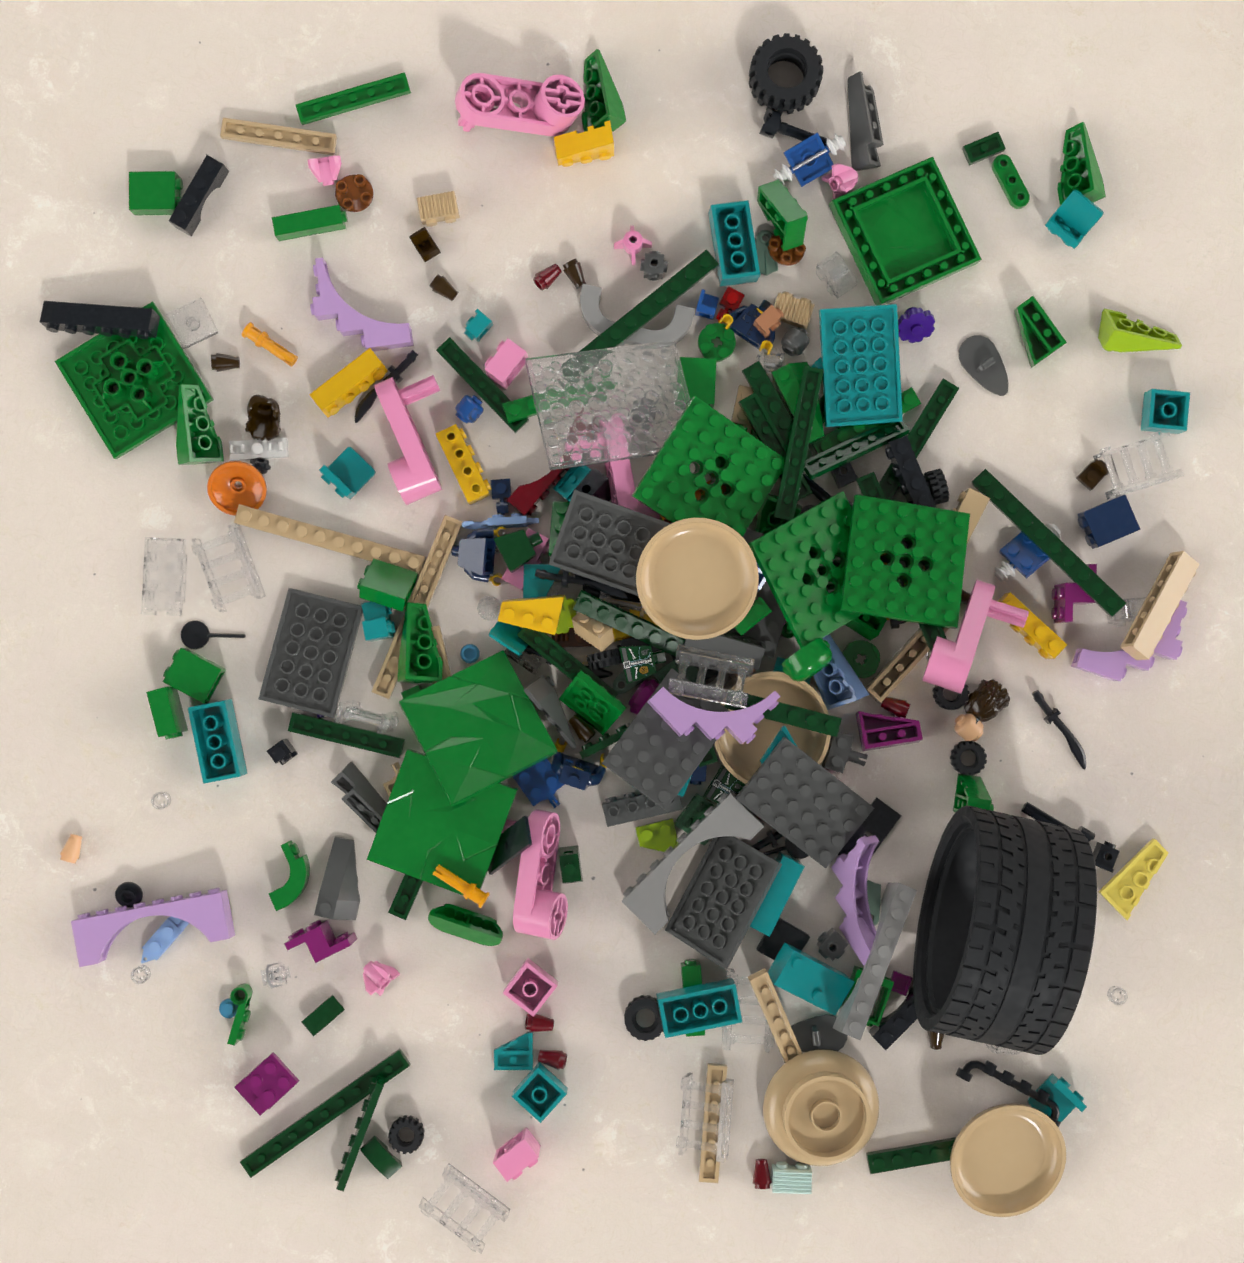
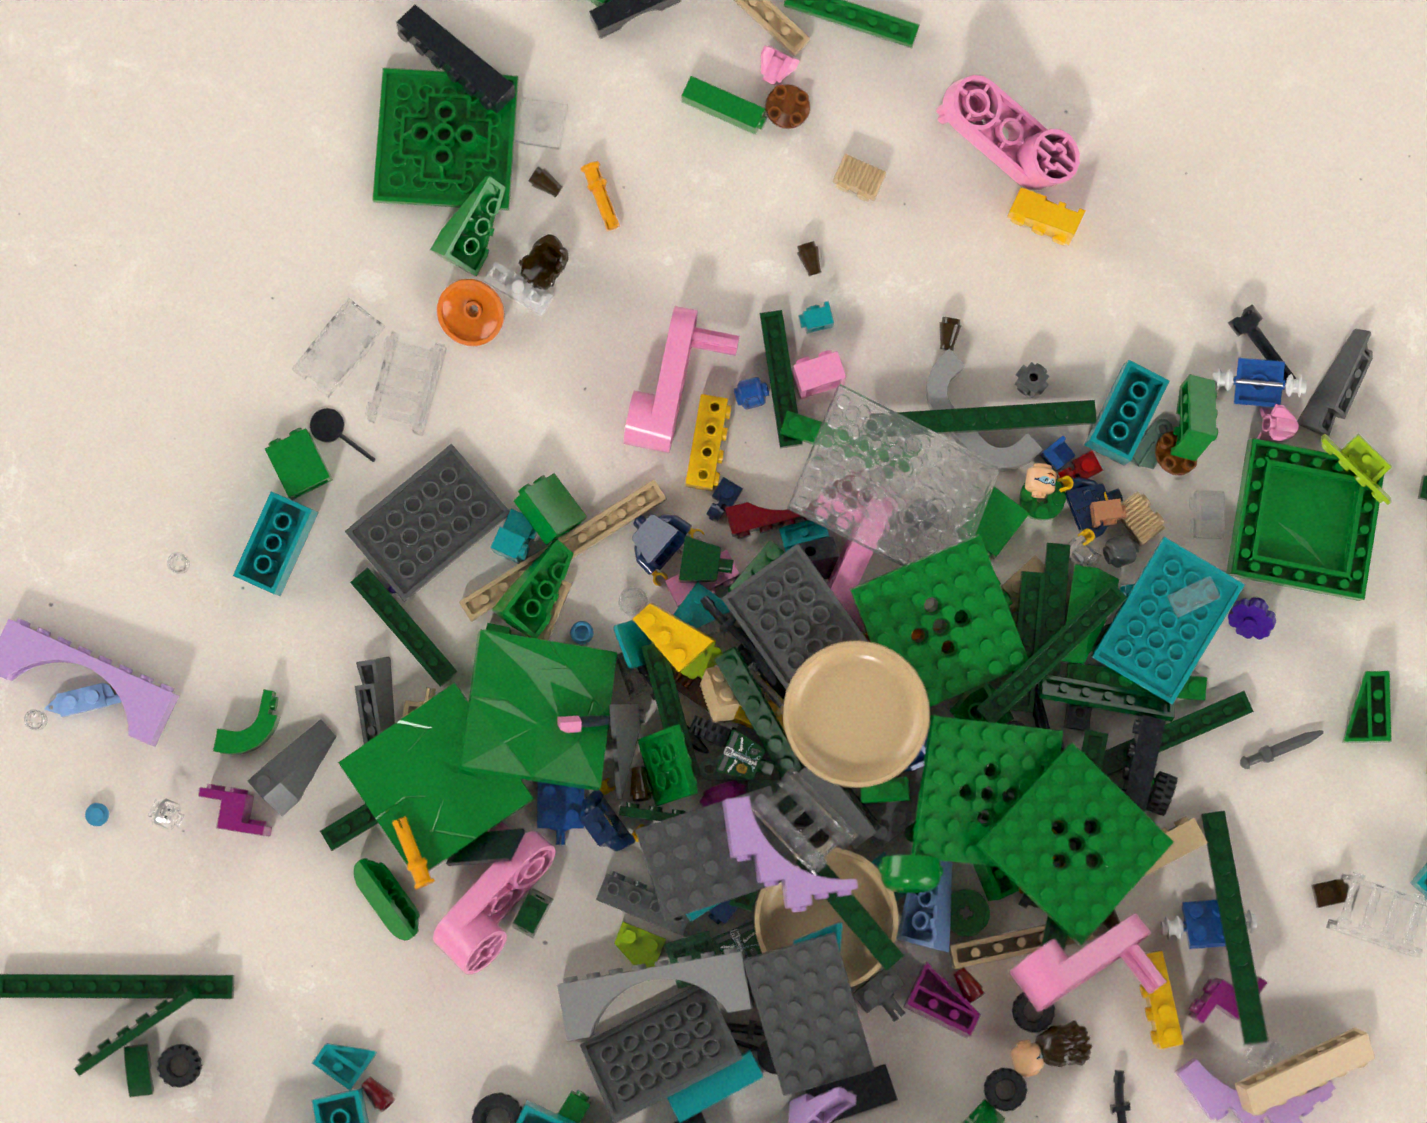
camera: 40 degrees right, 5 degrees down
light nougat cone [60,834,82,864] -> none
black piece [115,882,143,908] -> none
green brick [146,687,188,740] -> none
green plate [227,983,253,1046] -> none
tan plate [234,504,426,575] -> none
magenta bracket [234,1052,300,1116] -> none
black plate [250,457,271,474] -> none
black brick [267,739,298,765] -> none
dark green slope [301,995,345,1037] -> none
yellow brick [309,348,388,418] -> none
lavender arch [310,258,414,351] -> none
teal bracket [319,447,376,500] -> none
clear fence [334,700,399,734] -> none
black sword [355,350,418,423] -> none
bright pink brick [363,961,400,996] -> none
dark brown bracket [409,227,441,262] -> none
light blue plate [462,513,539,530] -> none
bright pink brick [503,958,558,1017] -> none
dark red cone [525,1014,554,1032] -> none
dark red cone [533,264,562,291] -> none
green wedge [582,49,626,132] -> none
bright pink brick [614,226,652,265] -> none
black tyre [749,33,823,114] -> none
dark grey shield [959,335,1008,396] -> none
dark blue brick [1077,494,1141,549] -> none
none -> piece [558,715,611,733]
none -> light nougat head [1025,463,1057,498]
none -> clear tile [1167,576,1220,617]
none -> dark grey sword [1240,730,1324,769]
none -> lime bracket [1321,434,1392,505]

